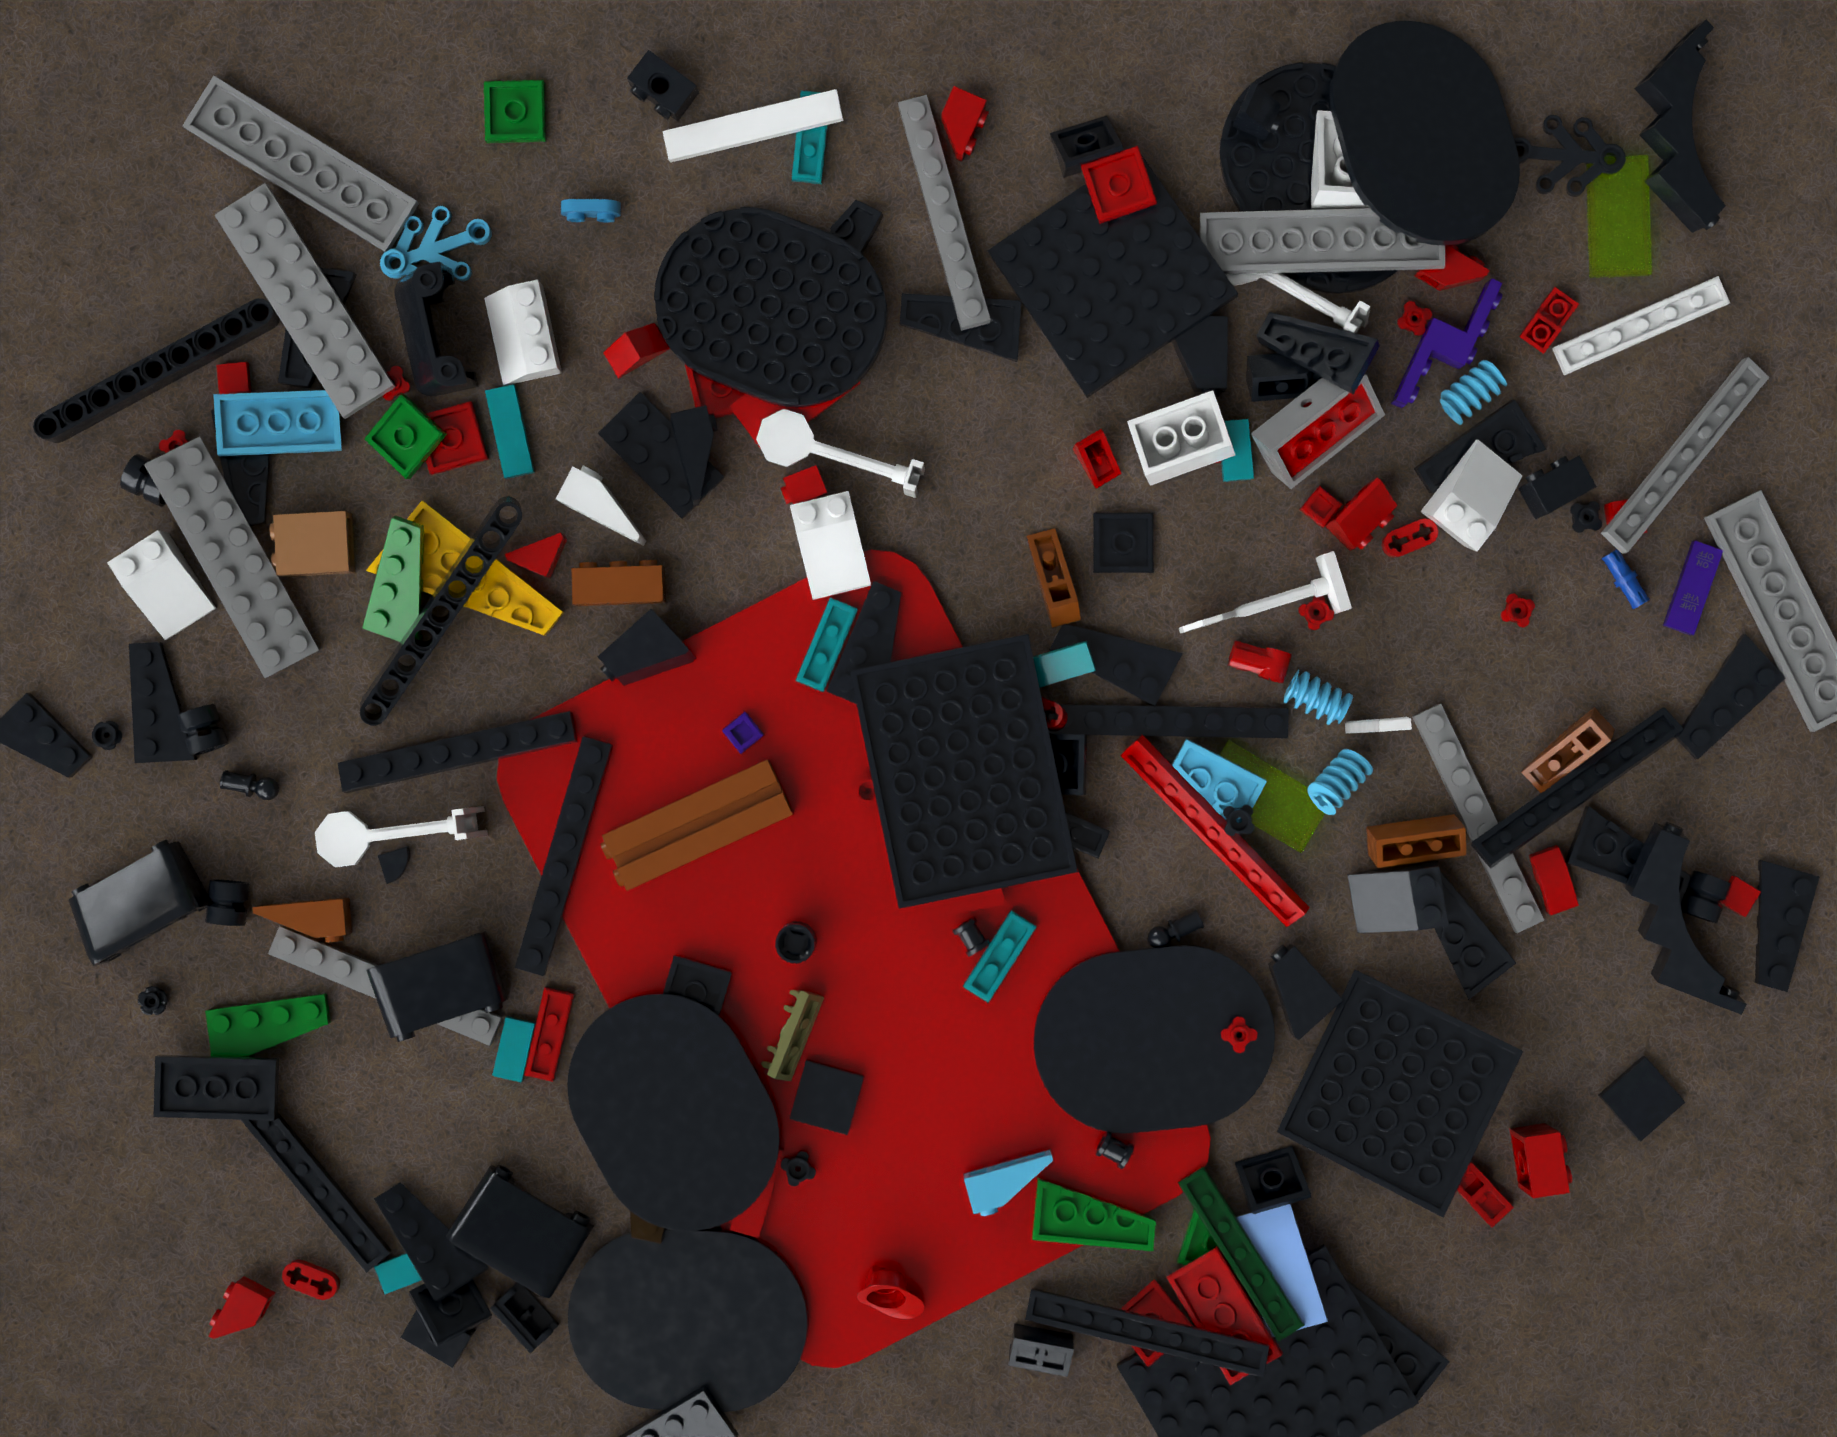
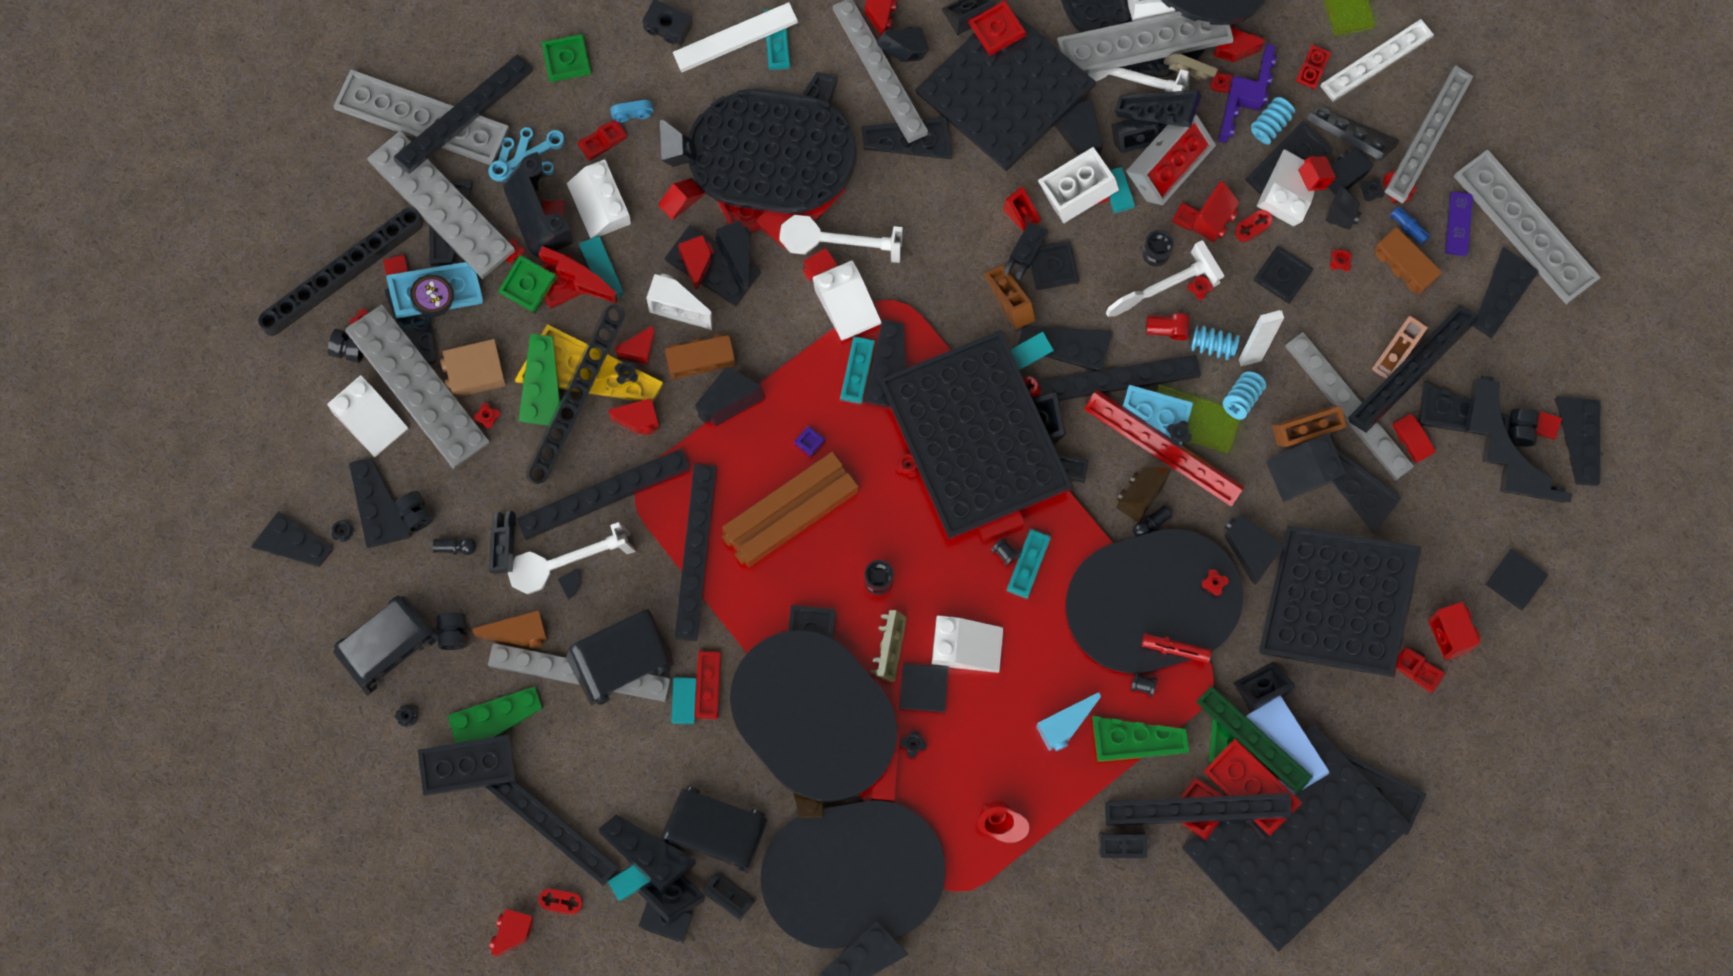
camera: 15 degrees left, 15 degrees down
none -> black plate [394,54,533,174]
none -> tile [410,274,454,317]
none -> red plate [474,403,500,428]
none -> black hinge [489,511,516,574]
none -> red slope [539,246,618,304]
none -> red tile [543,200,565,218]
none -> red slope [578,119,627,161]
none -> red slope [608,398,659,435]
none -> black plate [615,361,638,385]
none -> slope [660,120,695,167]
none -> red slope [678,235,714,290]
none -> black slope [877,27,929,62]
none -> white slope [931,616,1003,673]
none -> black hinge [1004,222,1048,280]
none -> dark brown slope [1116,468,1171,522]
none -> red pin [1141,633,1211,663]
none -> black wheel [1142,230,1174,266]
none -> dark tan plate [1164,54,1218,80]
none -> black tile [1253,246,1313,304]
none -> red brick [1298,156,1336,191]
none -> black wing [1307,106,1399,160]
none -> black slope [1325,186,1361,230]
none -> dark orange brick [1374,227,1442,296]

